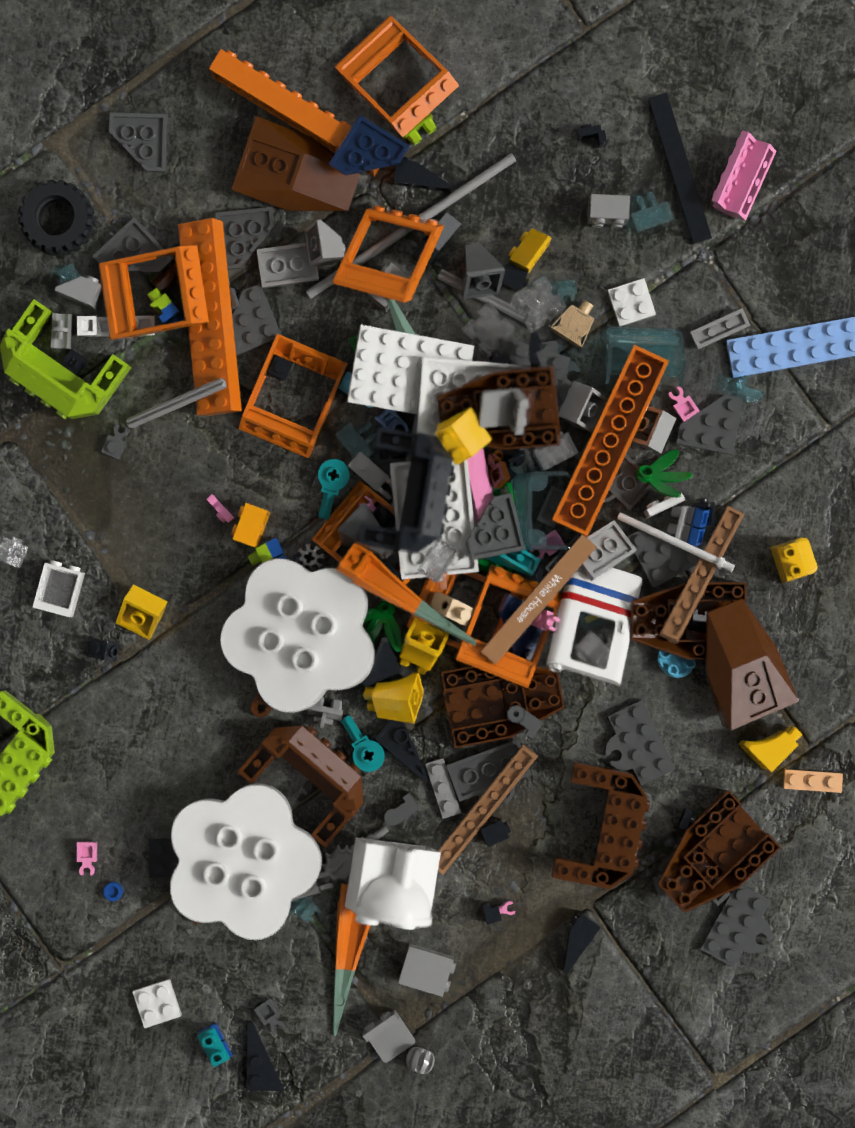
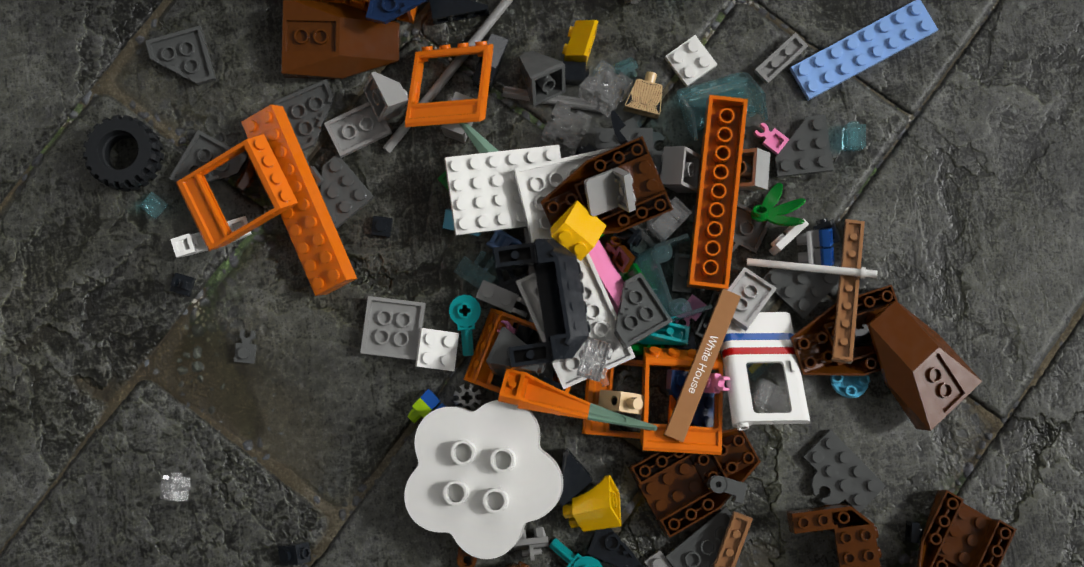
camera: 25 degrees left, 5 degrees down
lime wedge [0,299,131,419] -> none
window [33,560,85,617] -> none
light grey hips [51,313,72,349] -> none
light grey slope [55,275,103,310] -> none
yellow slope [116,584,167,640] -> none
light grey axle [126,378,227,428] -> none
hips [148,288,184,324] -> none
bright pink plate [206,494,236,524] -> none
light orange brick [231,503,271,548] -> none
orange window [238,334,348,459] -> none
green plant [363,600,402,652] -> none
yellow hips [399,618,450,675] -> none
clear light blue bracket [736,375,764,403] -> none
yellow hips [738,726,802,772] -> none
yellow hips [770,537,817,584] -> none
light nougat plate [783,769,843,793] -> none
none -> light grey plate [360,296,426,360]
none -> white plate [415,328,459,371]
none -> clear light blue brick [842,121,866,151]

